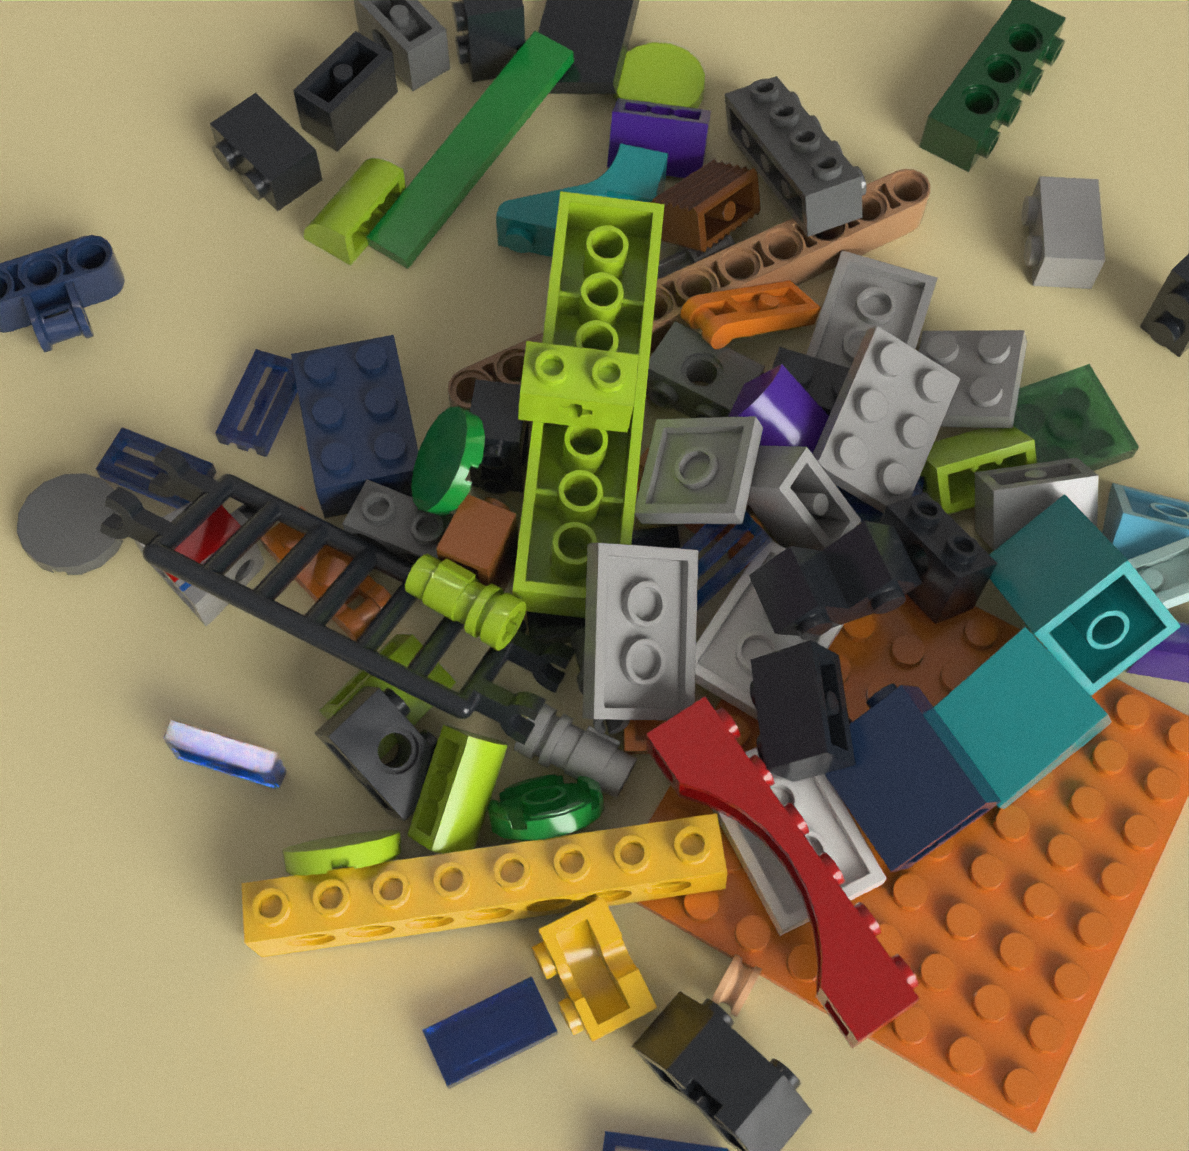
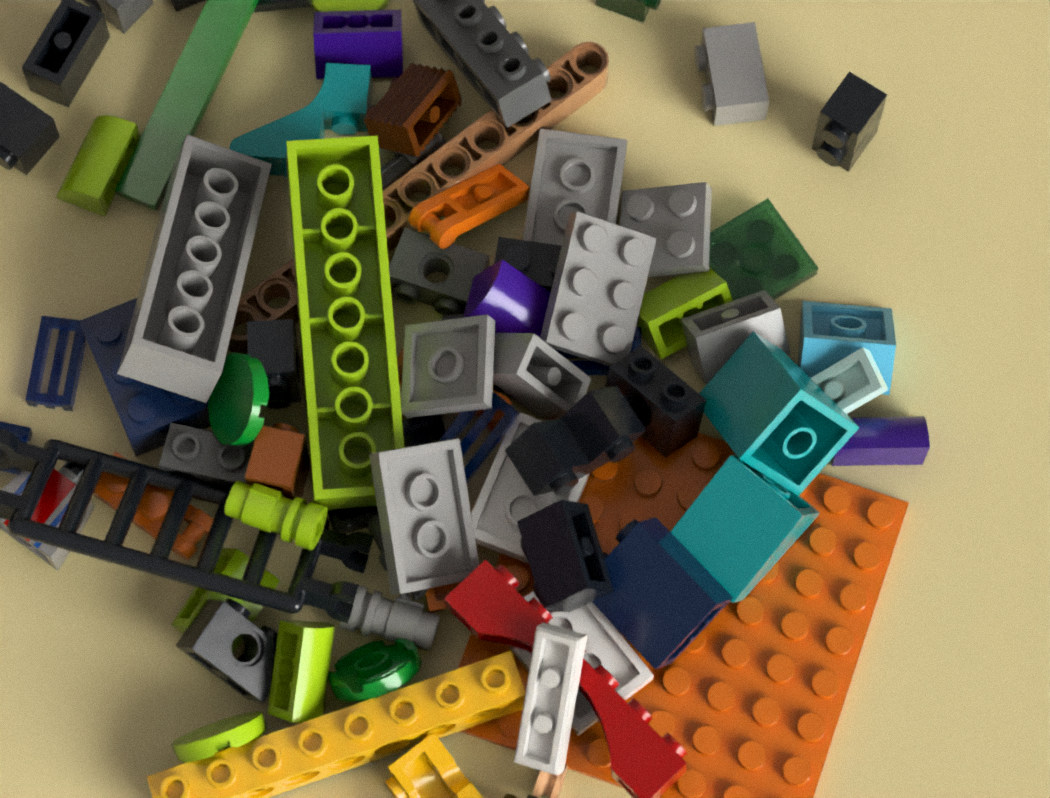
camera: 10 degrees left, 5 degrees up
clear blue tile [163,720,287,789] -> none
lime brick [518,341,639,433] -> none
none -> light grey brick [117,135,272,403]
none -> white tile [514,623,587,776]

